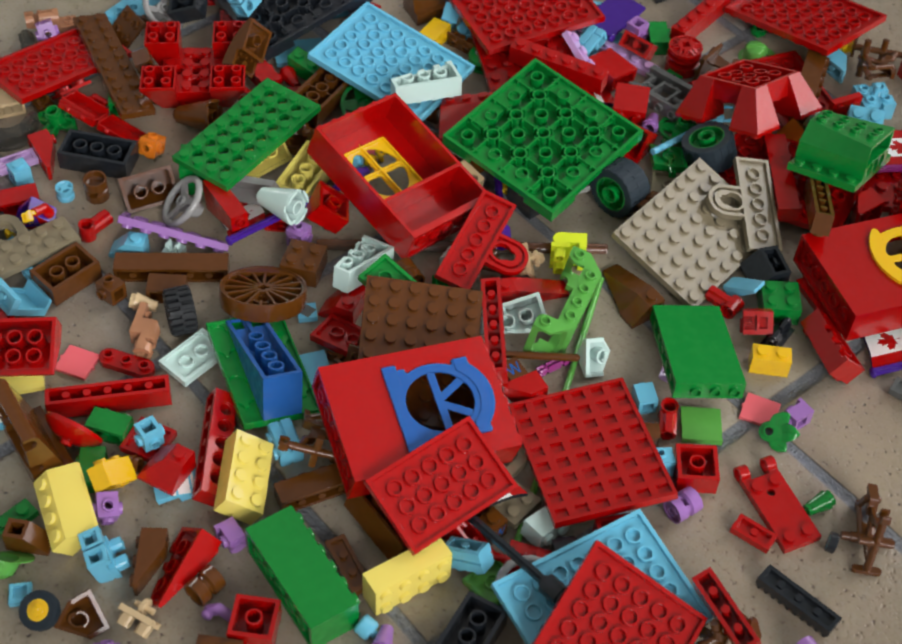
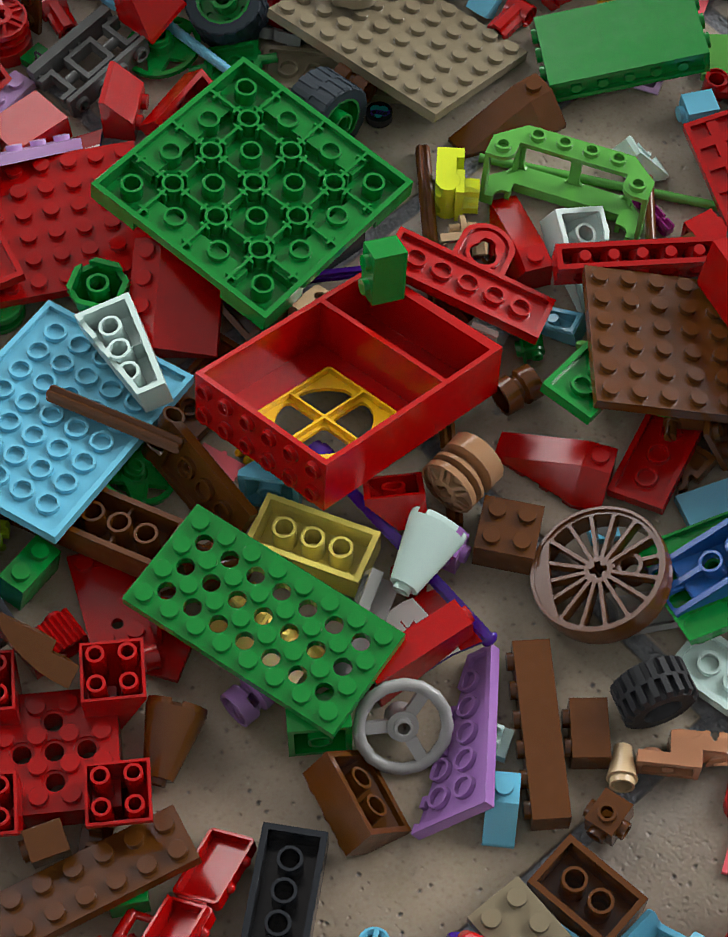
camera: 90 degrees left, 10 degrees up
red piece [78,209,113,243] -> none
reddish brown wheel [82,170,110,204] -> none
orange brick [138,132,166,159] -> none
red cone [279,66,301,87] -> none
light aqua wedge [333,235,394,293] -> none
red brick [509,37,609,95] -> none
medium lavender cone [641,113,659,133] -> none
none -> reddish brown axle [46,385,184,454]
none -> green cone [66,257,130,312]
none -> green brick [358,235,408,306]
none -> medium nougat wheel [422,432,504,513]

